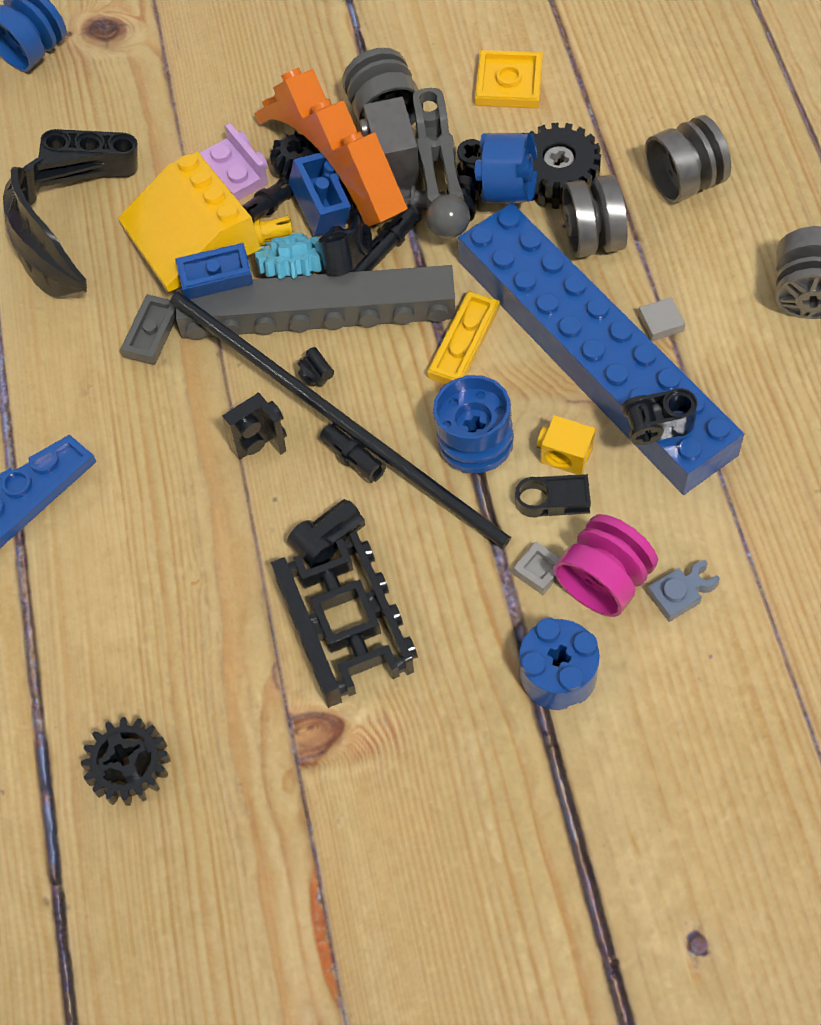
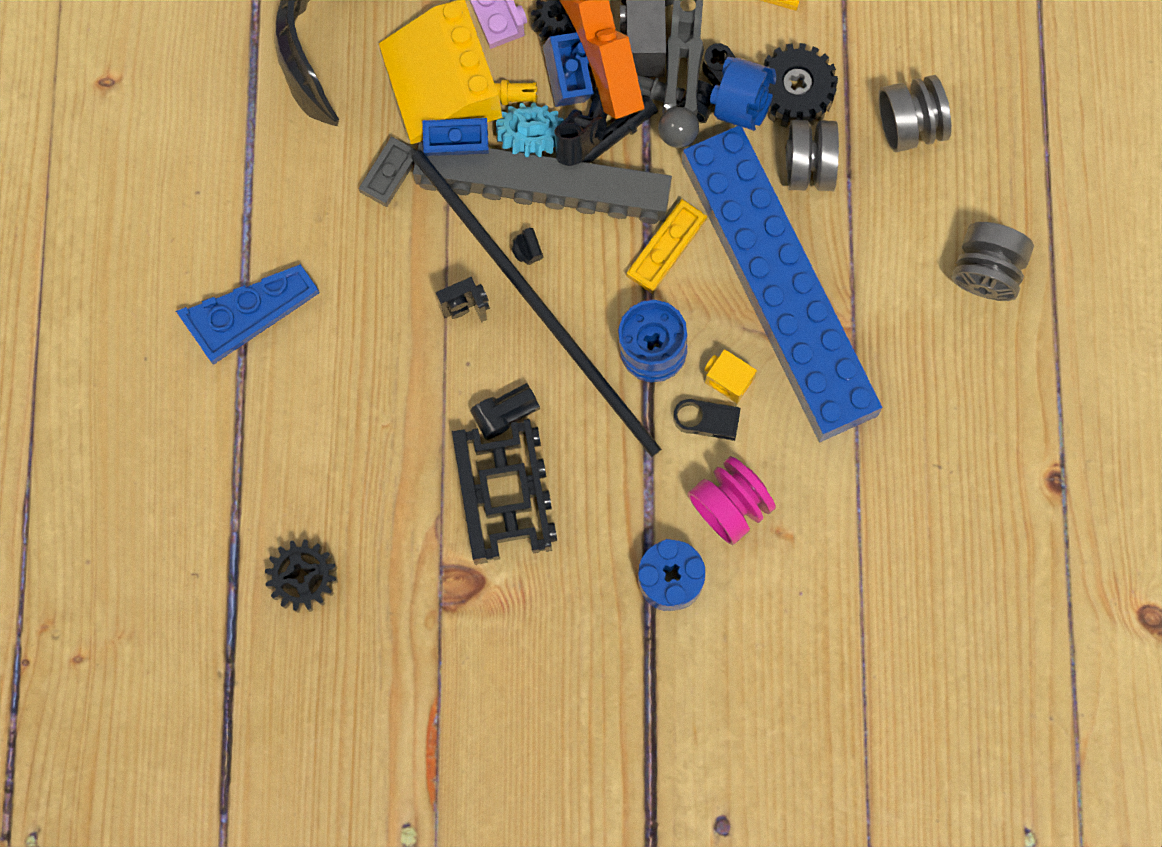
camera: 10 degrees right, 15 degrees up
black pin [242,178,294,224] -> none
black pin [320,423,386,483] -> none
light grey tile [513,542,560,595] -> none
black piece [621,388,697,445] -> none
light grey tile [638,297,685,341] -> none
sand blue plate [647,560,720,622] -> none

